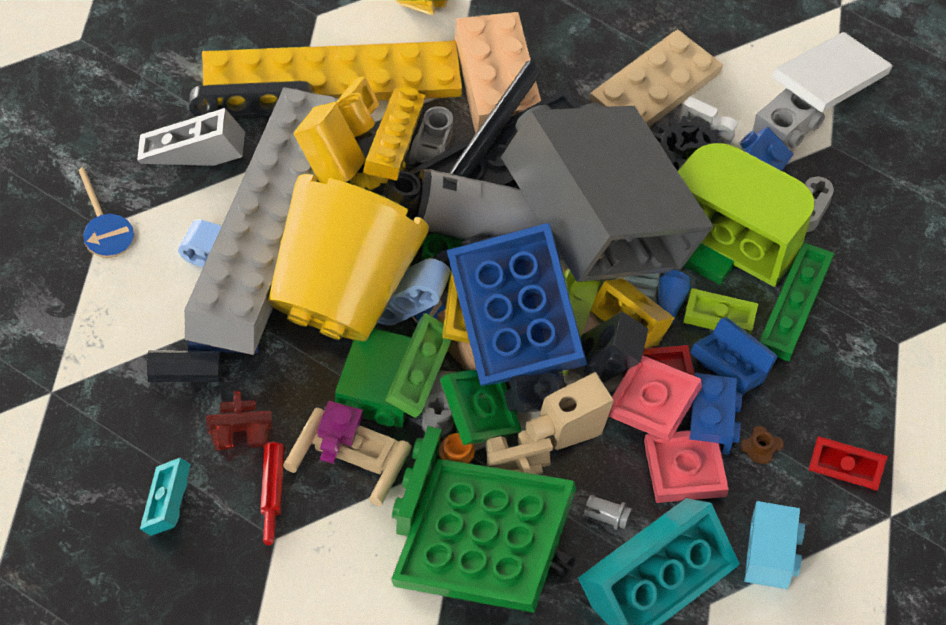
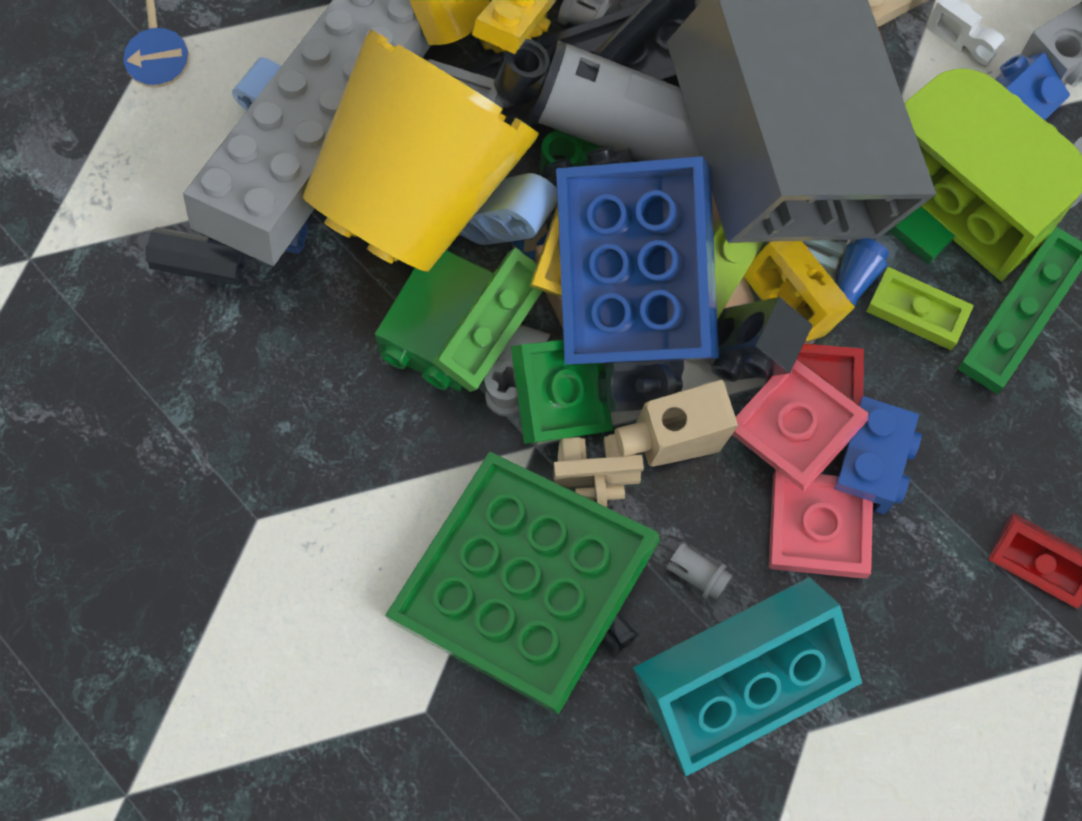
camera: 15 degrees right, 15 degrees up
teal plate [140,458,191,536] -> none
clear red hips [206,391,272,451] -> none
red axle [261,442,285,545] -> none
tan plate [283,408,412,506] -> none
magenta plate [317,401,363,464] -> none
green plate [391,426,442,537] -> none
orange plate [439,433,475,464] -> none
black gear [654,116,724,171] -> none
blue bracket [690,317,777,394] -> none
reddish brown plate [741,426,783,464] -> none
medium azure brick [744,501,805,589] -> none

